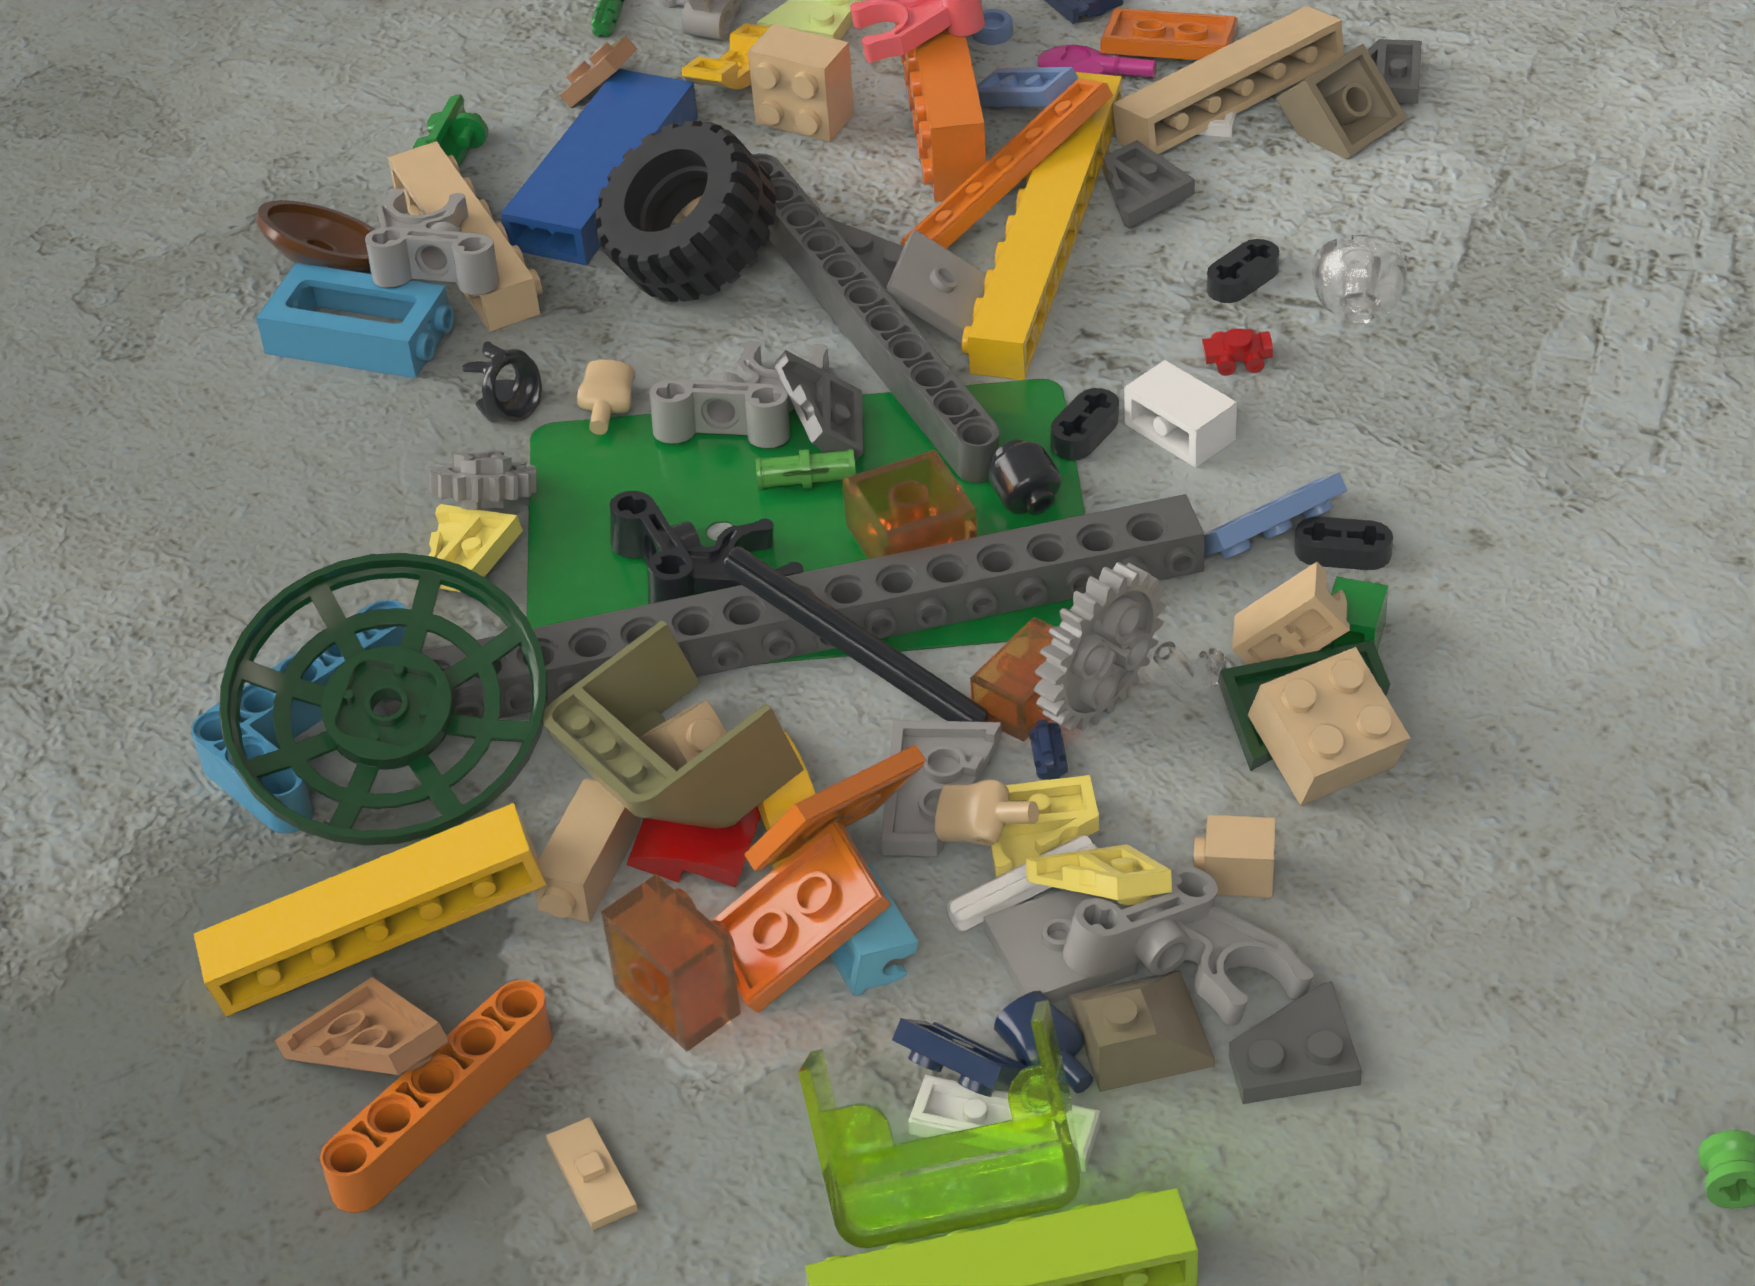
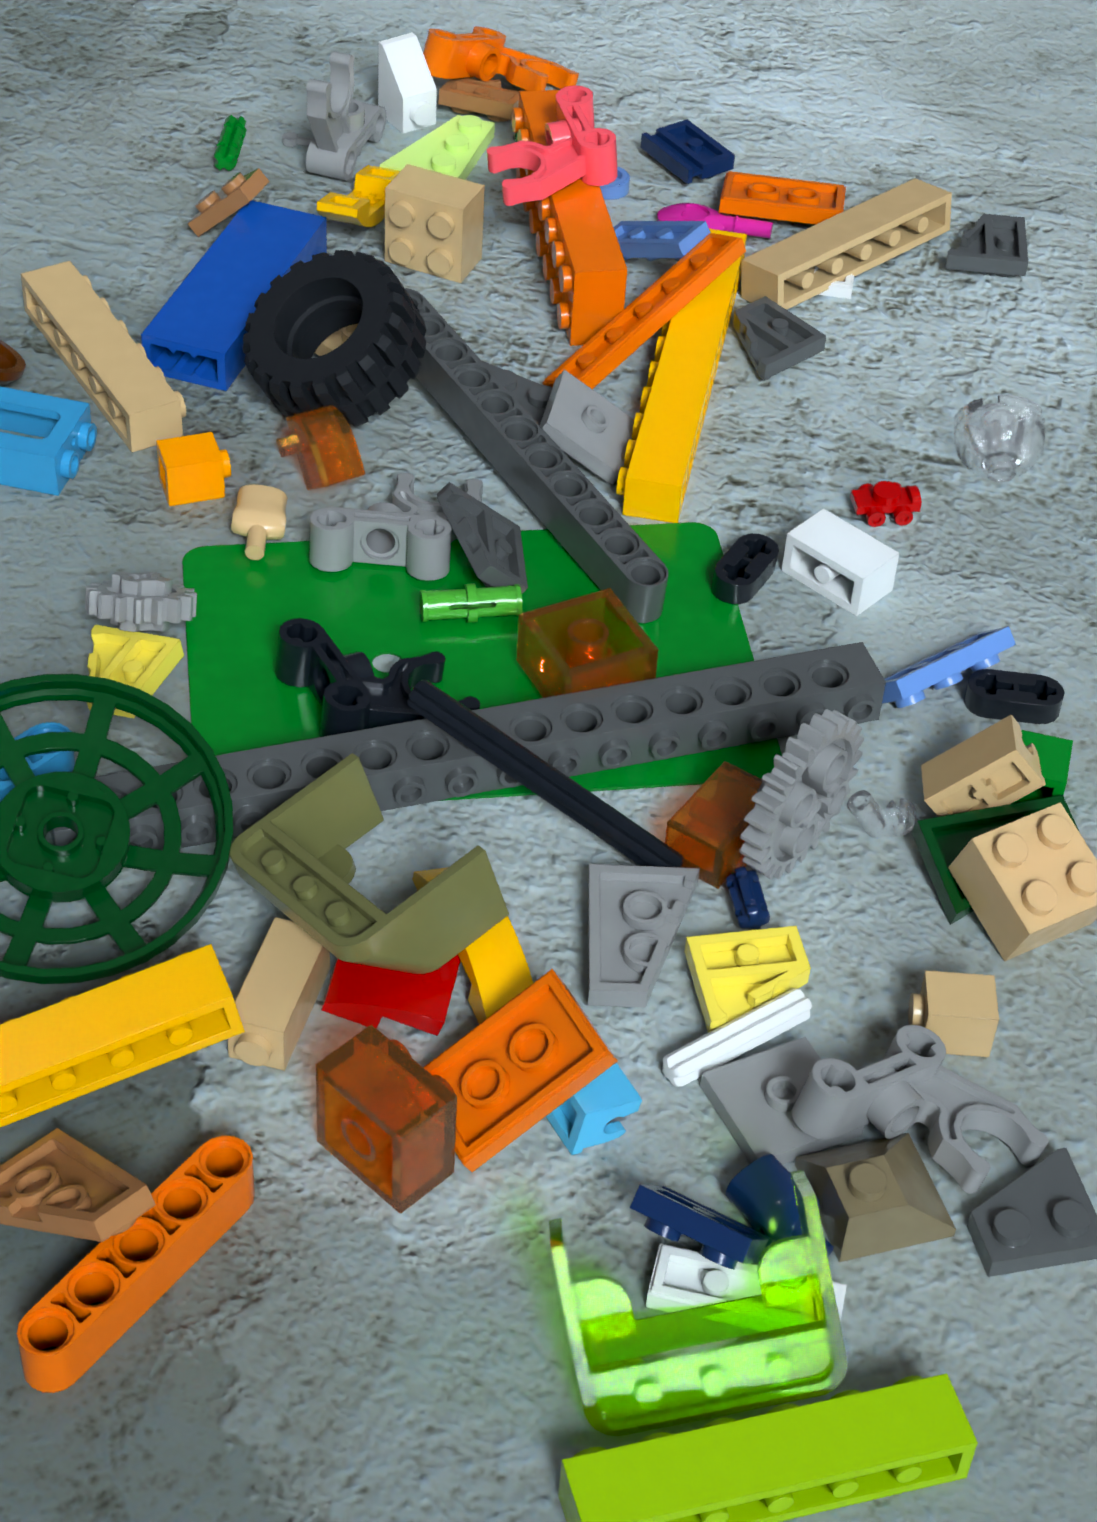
camera: 10 degrees left, 0 degrees up
light grey piece [365,188,500,295] -> none
green hips [413,94,489,167] -> none
black piece [462,341,542,422] -> none
tan piece [545,1117,638,1230] -> none
tan brick [640,700,727,771] -> none
orange tile [744,744,926,871] -> none
tan piece [935,780,1039,846] -> none
black head [988,440,1062,515] -> none
light yellow wing [1025,844,1172,905] -> none
black beam [1206,239,1280,303] -> none
dark tan slope [1276,44,1408,159] -> none
none -> light orange brick [156,432,231,507]
none -> clear orange brick [276,405,366,490]

